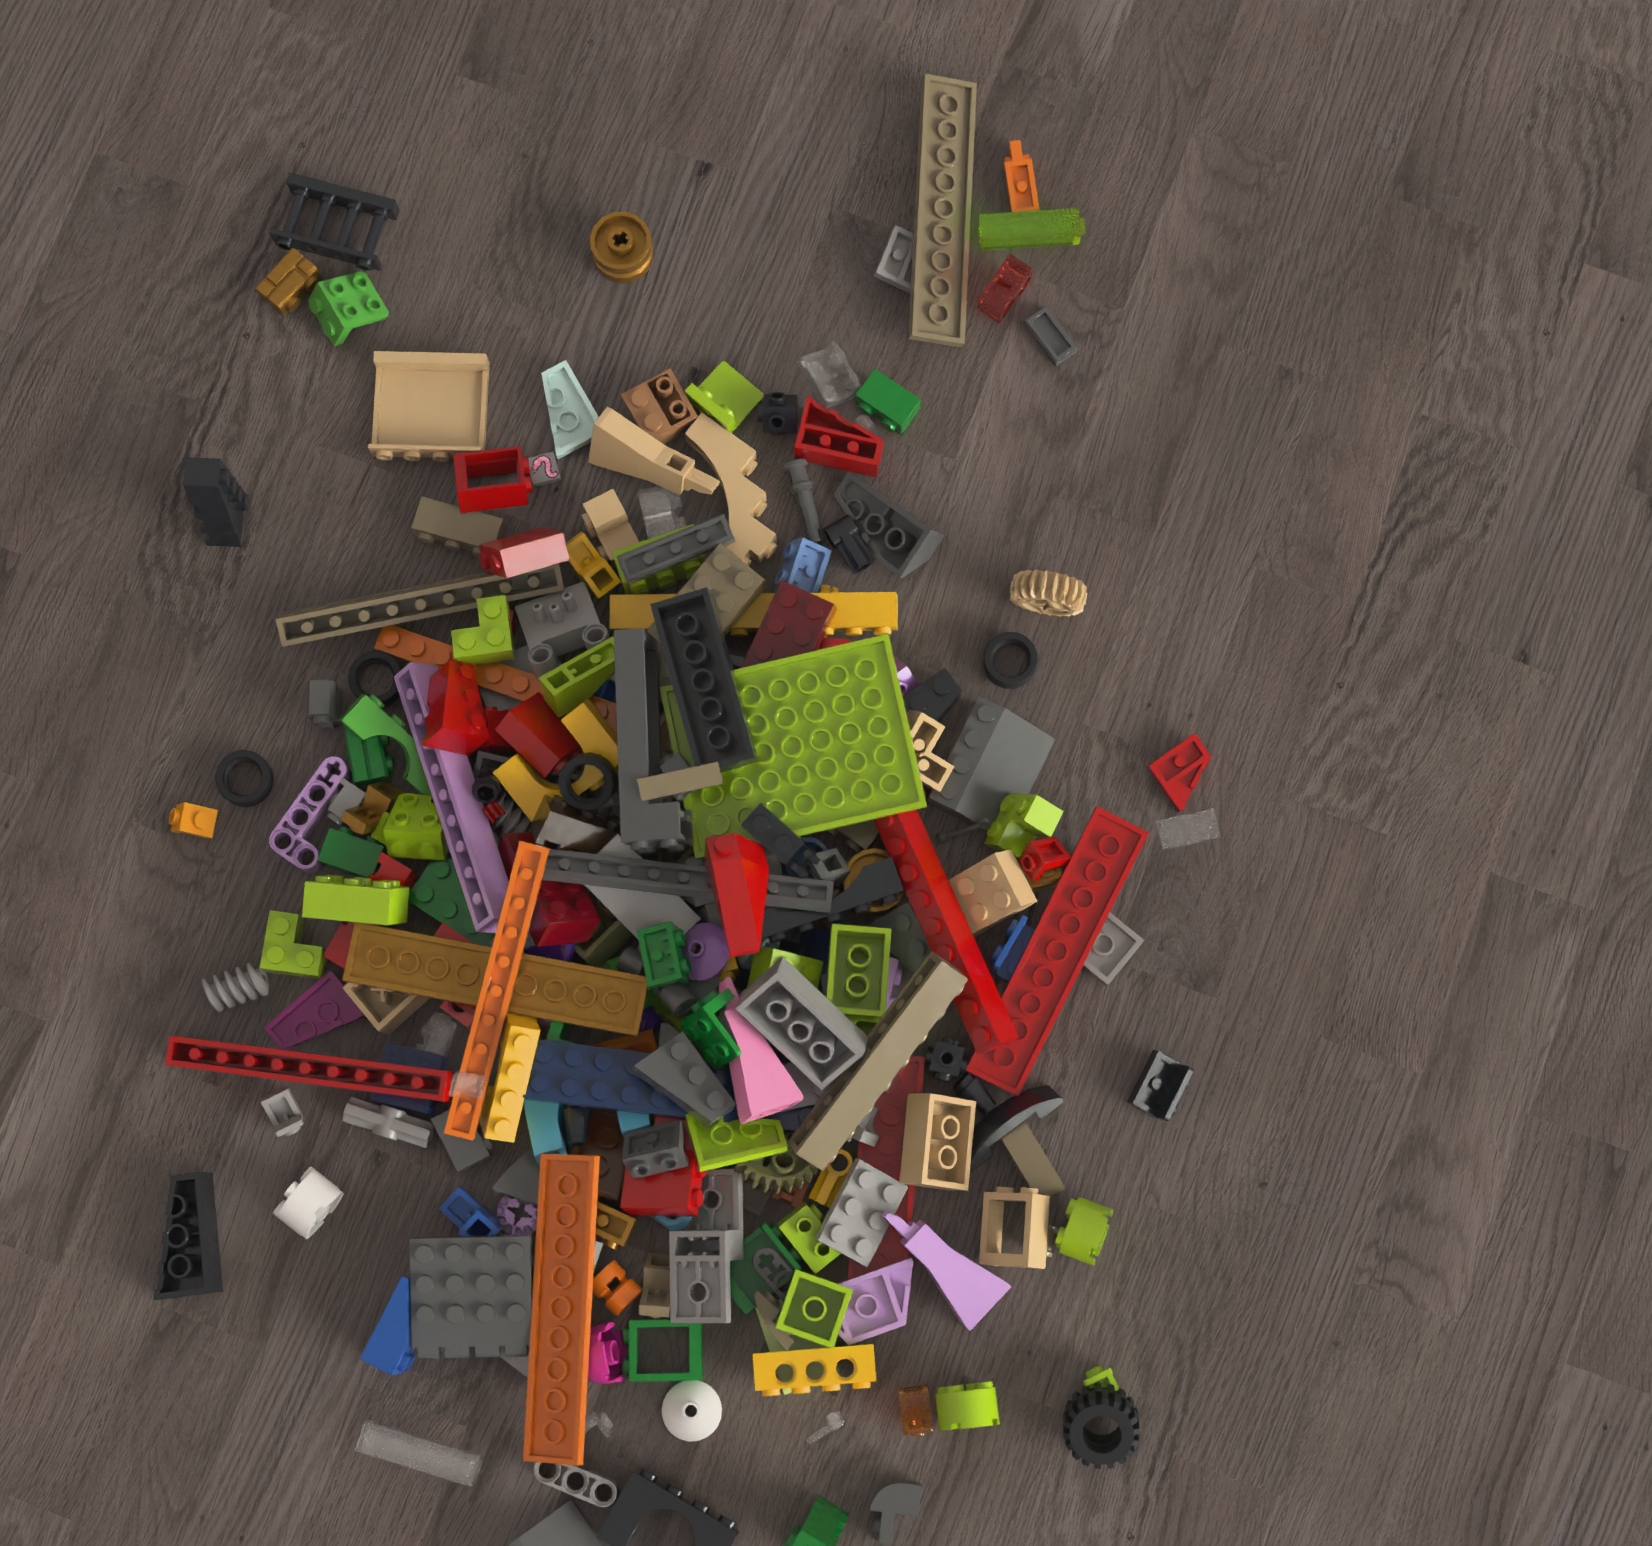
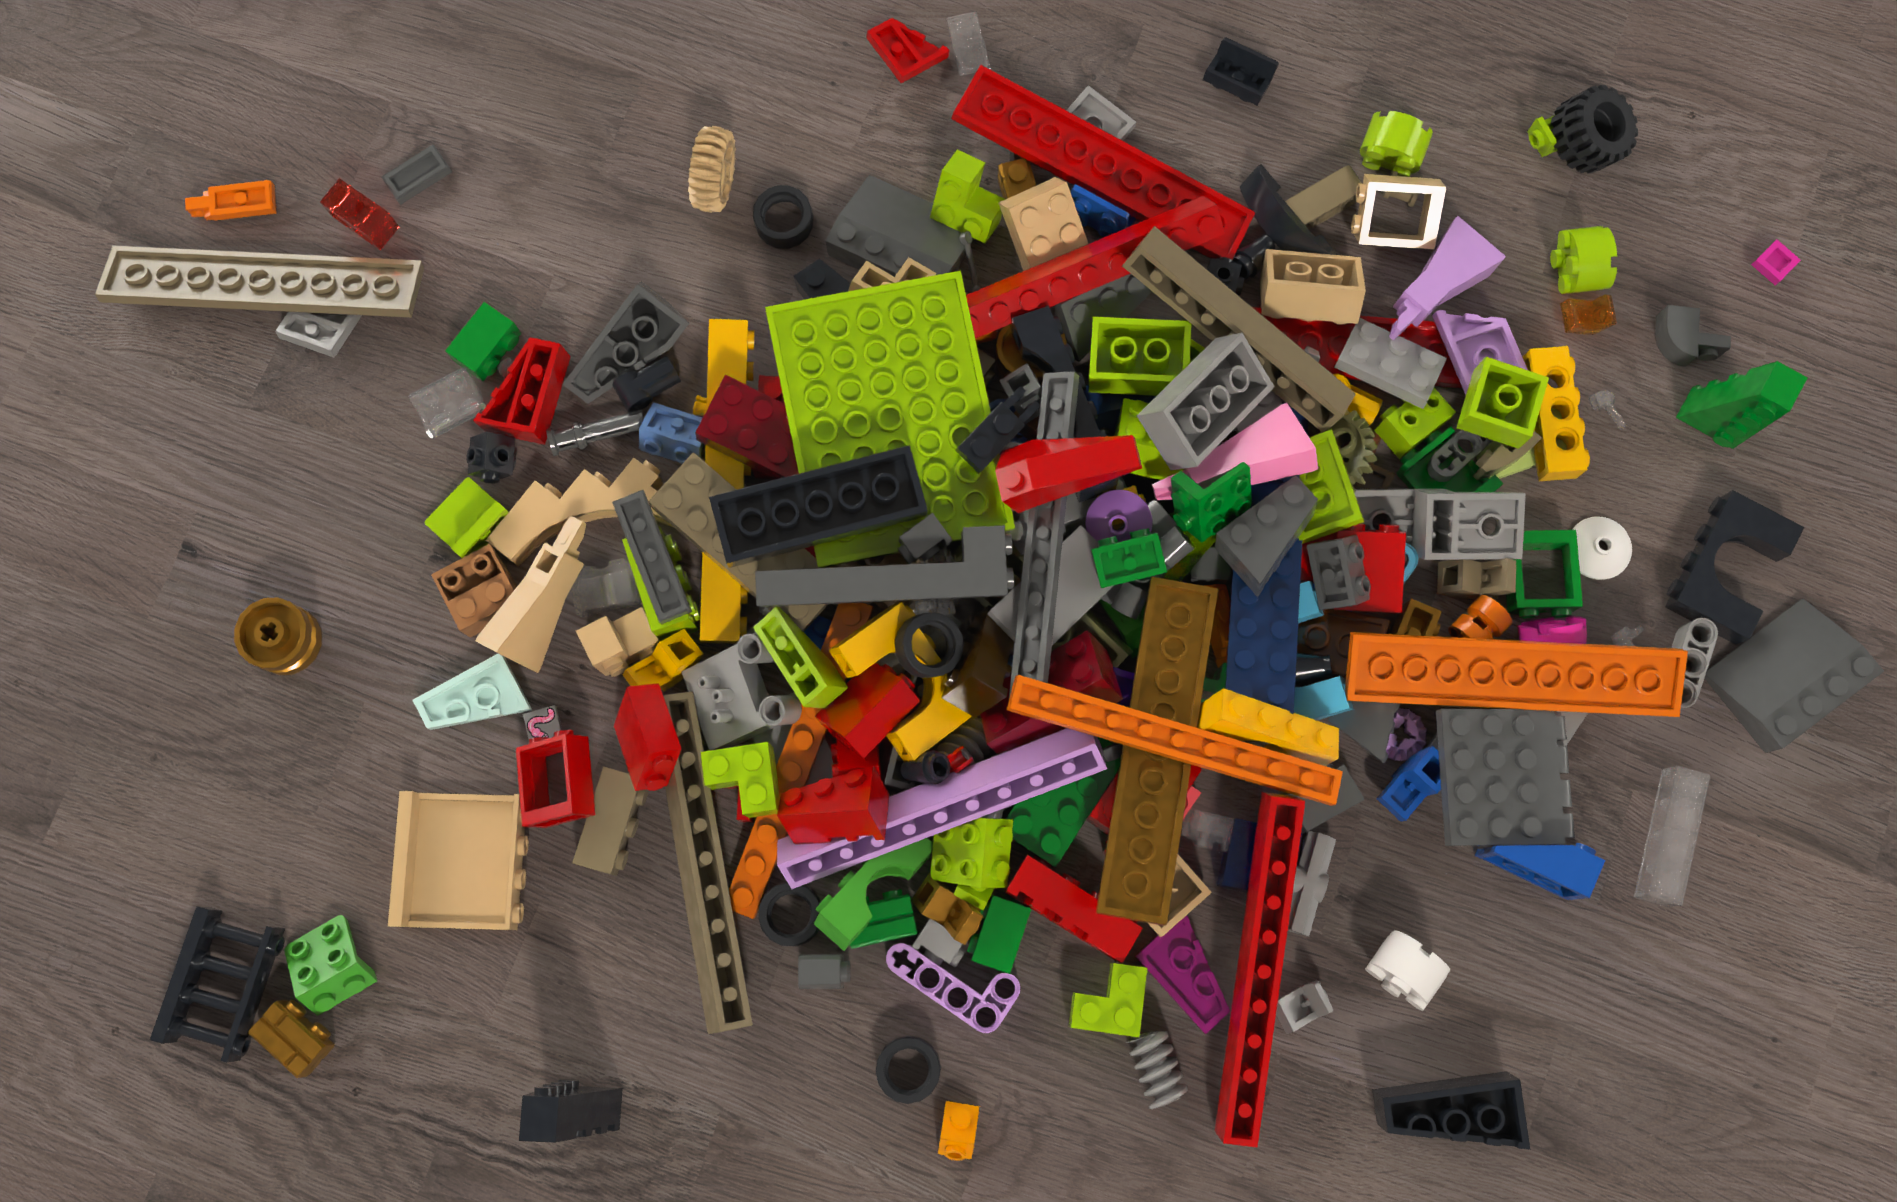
camera: 90 degrees left, 0 degrees up
lime brick [302,874,410,925] -> none
clear slope [449,1071,486,1098] -> none
dark tan sticker [637,762,723,801] -> none
clear neon green brick [978,208,1086,251] -> none
red bracket [1018,836,1071,881] -> none

